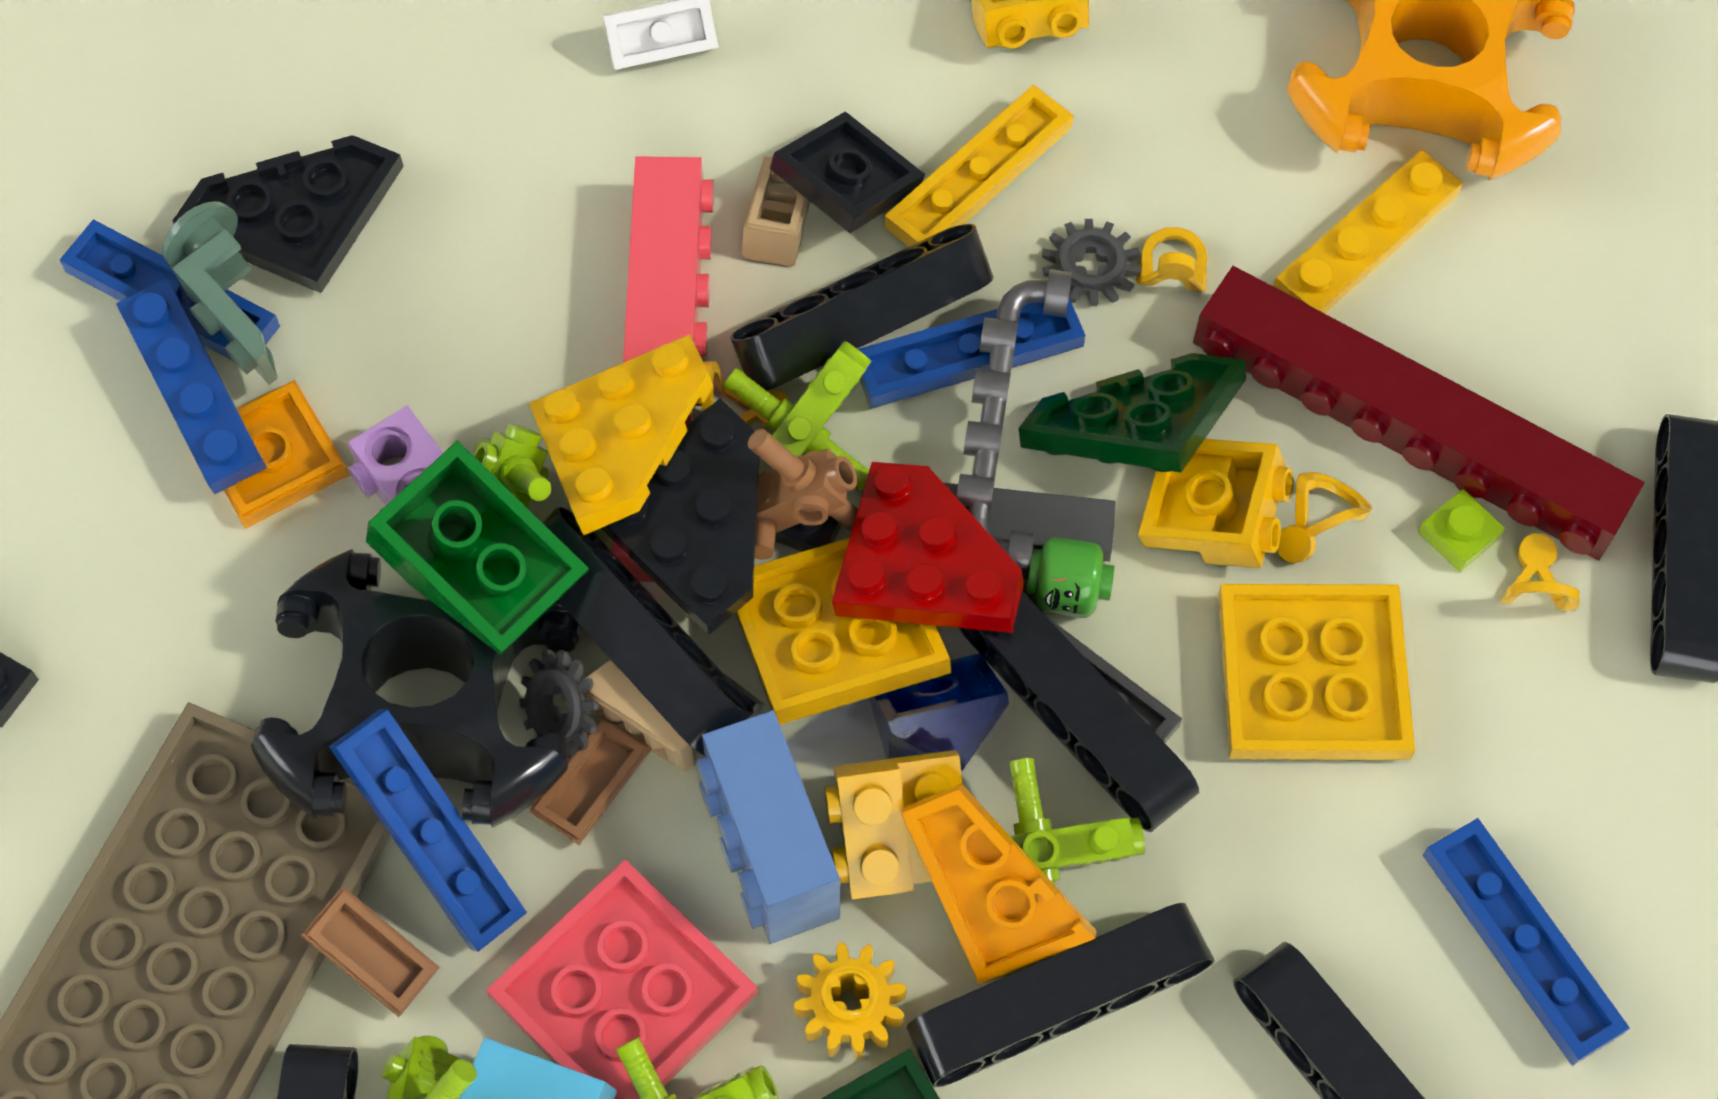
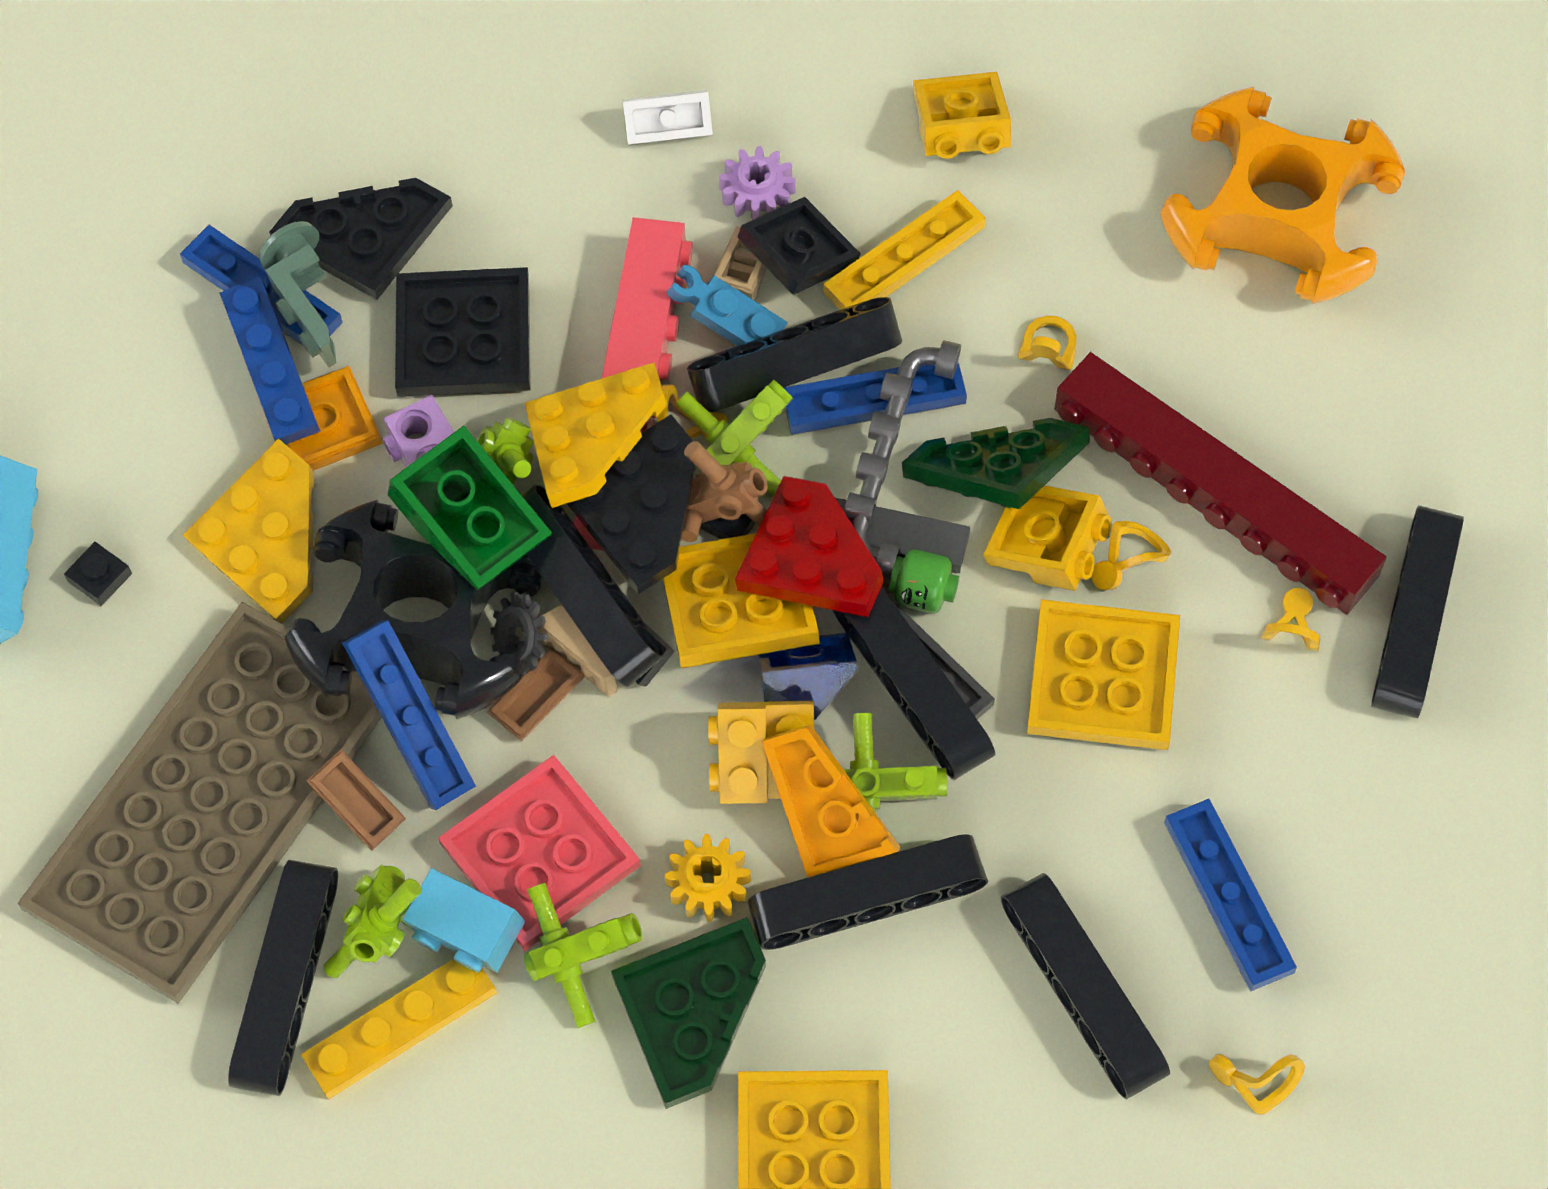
camera: 10 degrees right, 0 degrees up
medium blue brick [696,710,840,944] -> none
dark grey gear [1042,219,1141,306] -> none
yellow plate [1273,150,1463,313] -> none
lime plate [1418,489,1506,572] -> none
none -> yellow plate [183,438,314,624]
none -> black plate [395,267,531,397]
none -> dark azure plate [666,265,788,346]
none -> lavender gear [719,146,796,220]

